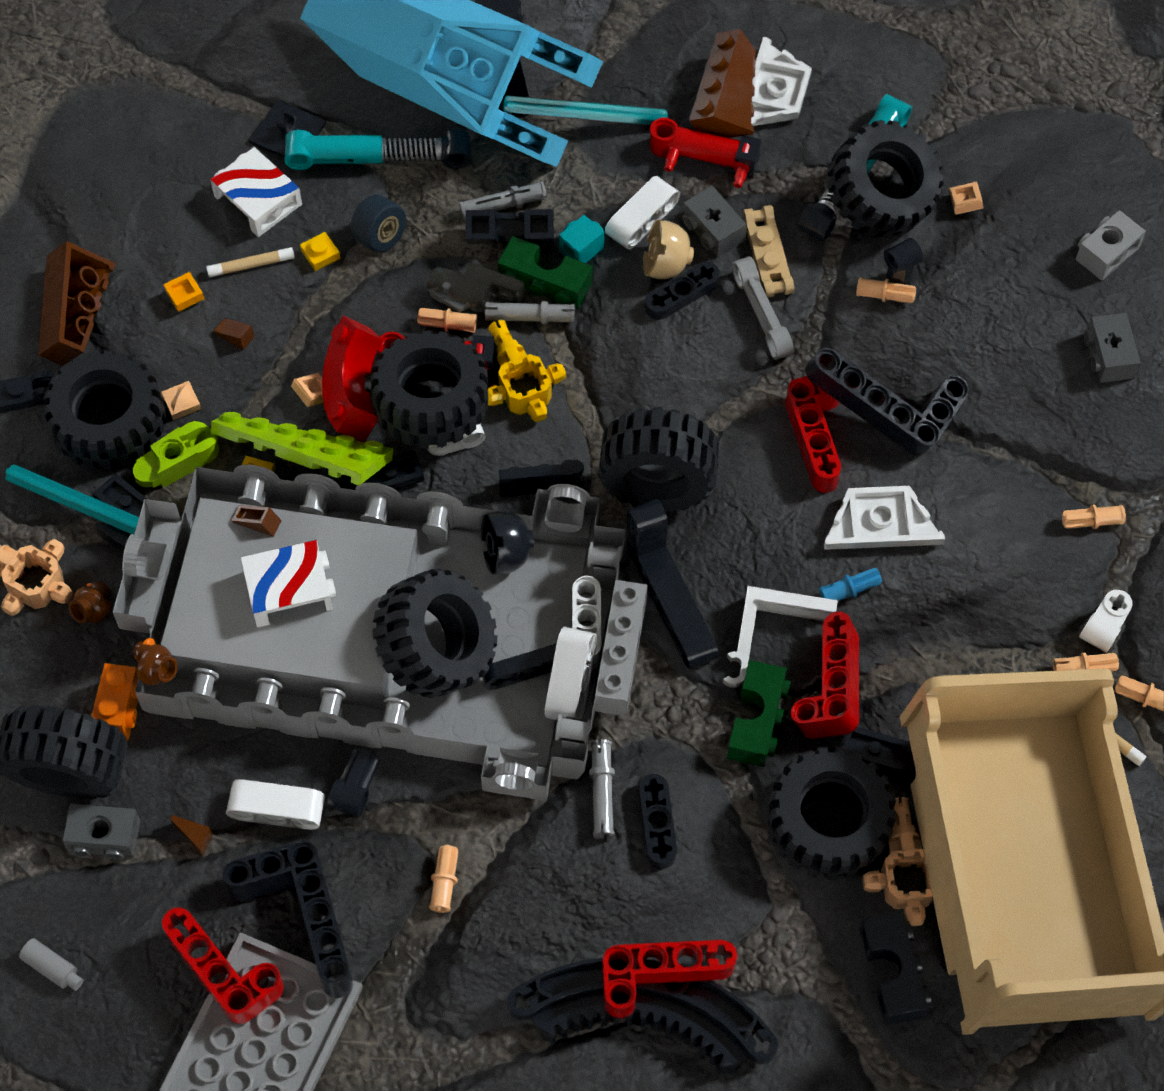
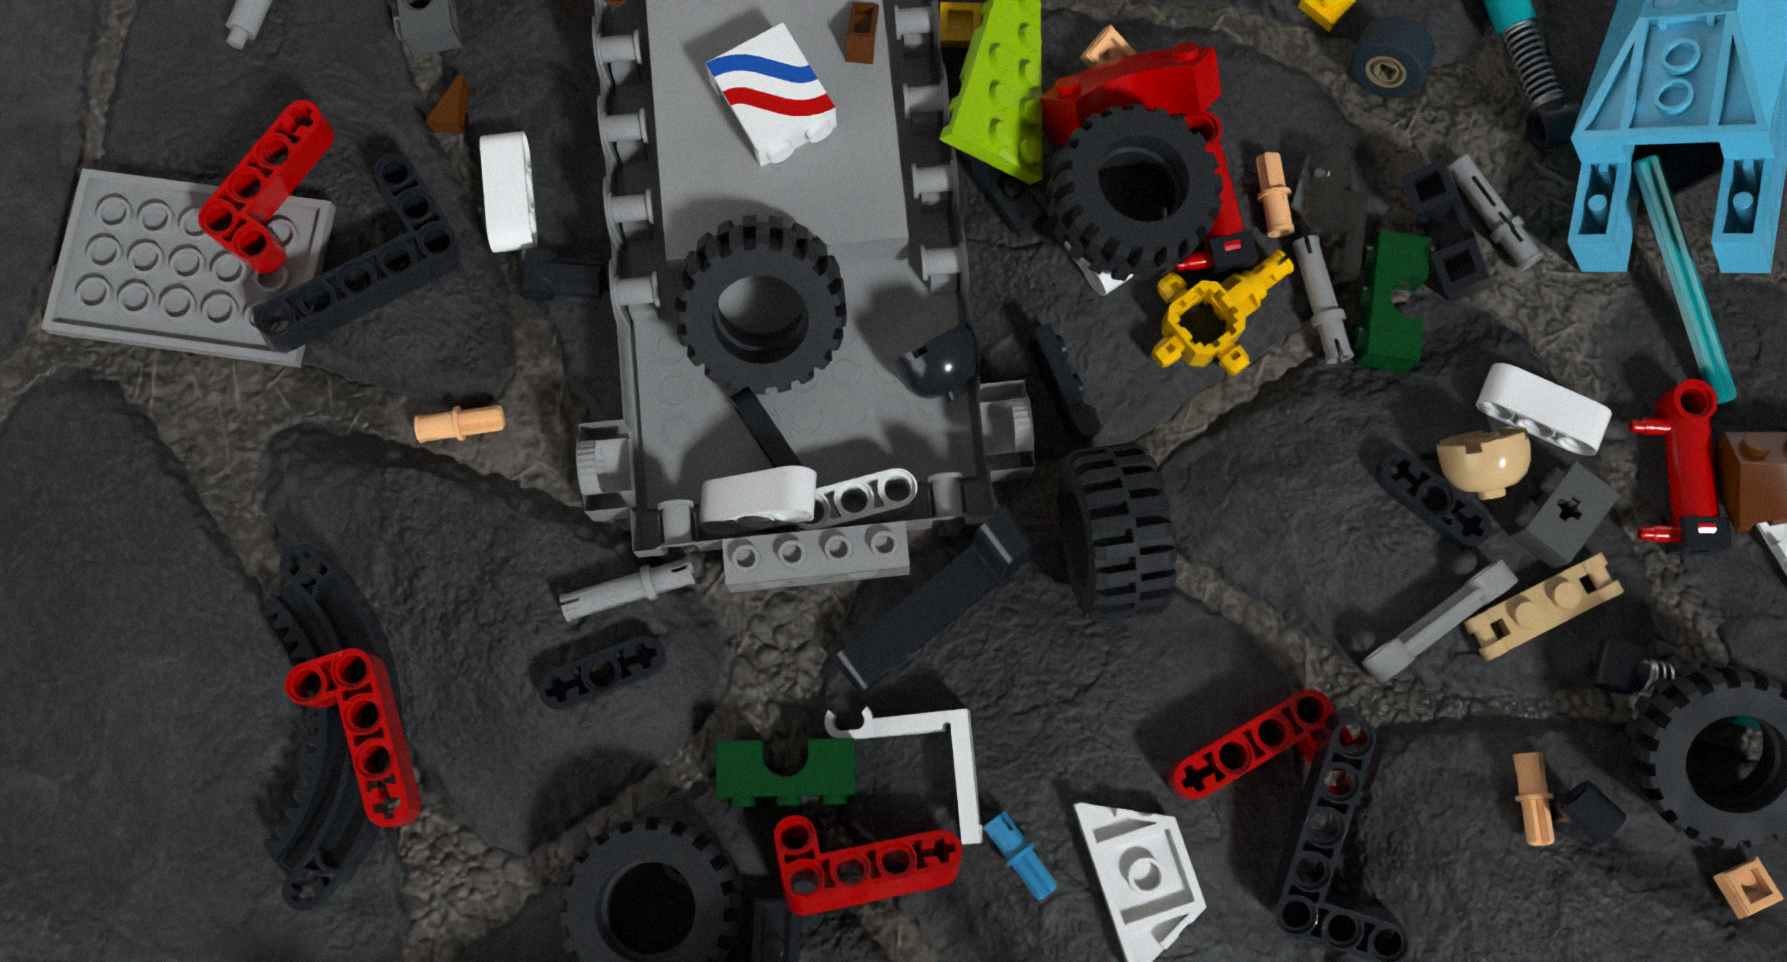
camera: 75 degrees right, 15 degrees up
teal brick [559,215,604,263] -> none

